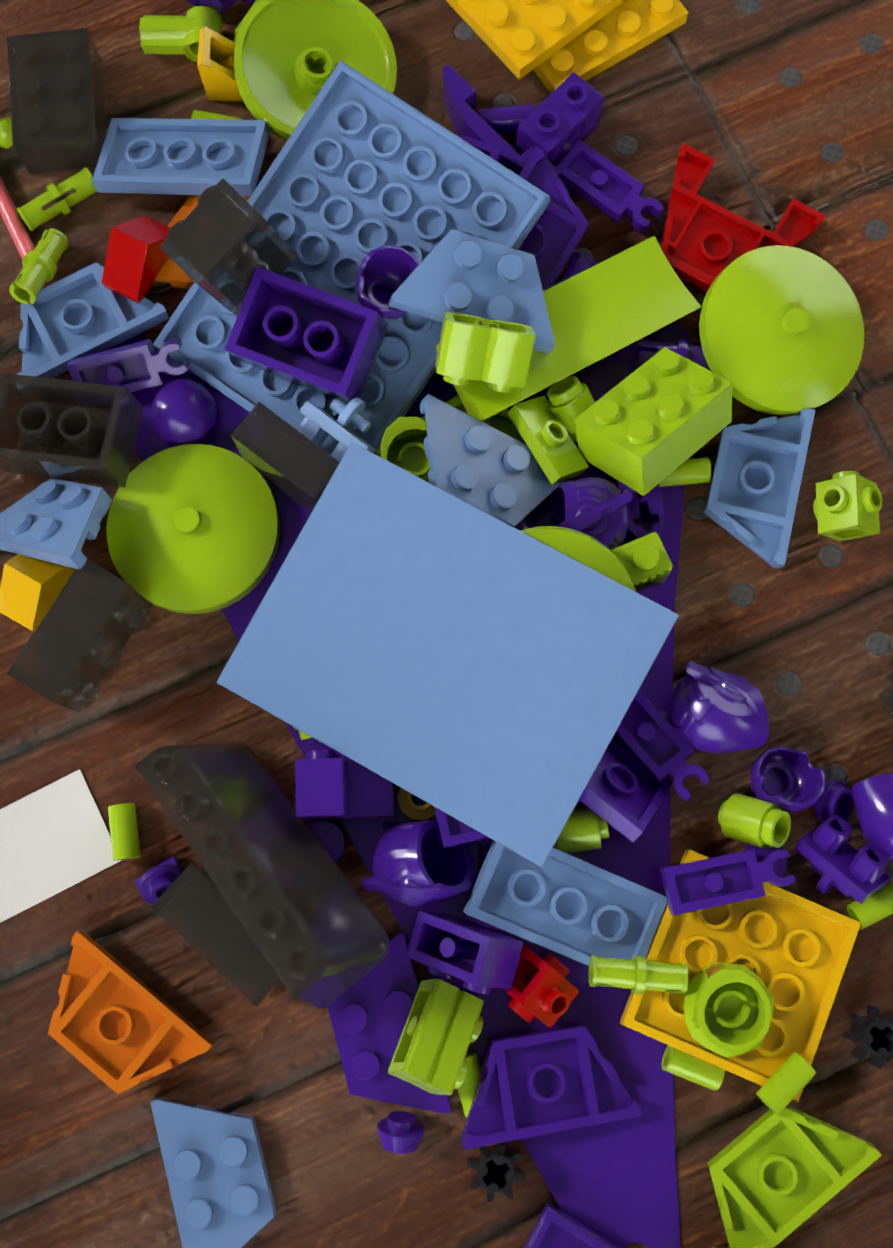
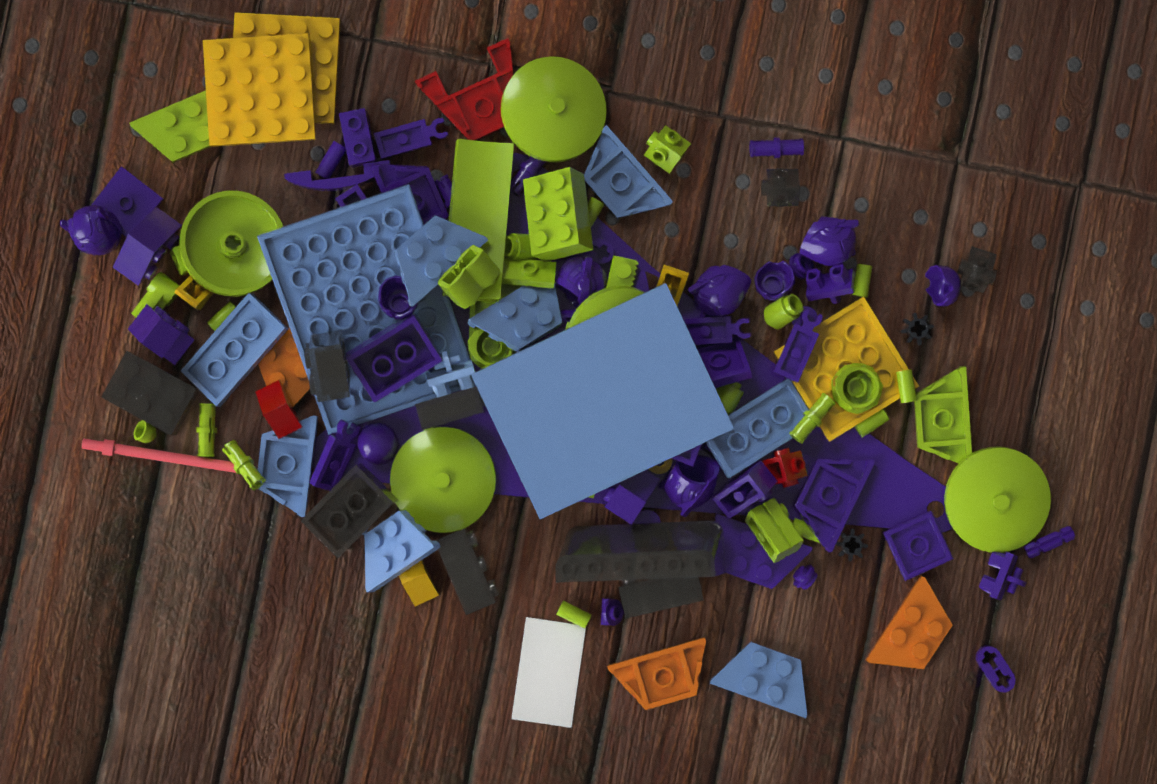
camera: 55 degrees left, 10 degrees up
none -> dark purple brick [128,304,194,365]
none -> yellow slope [656,265,689,306]

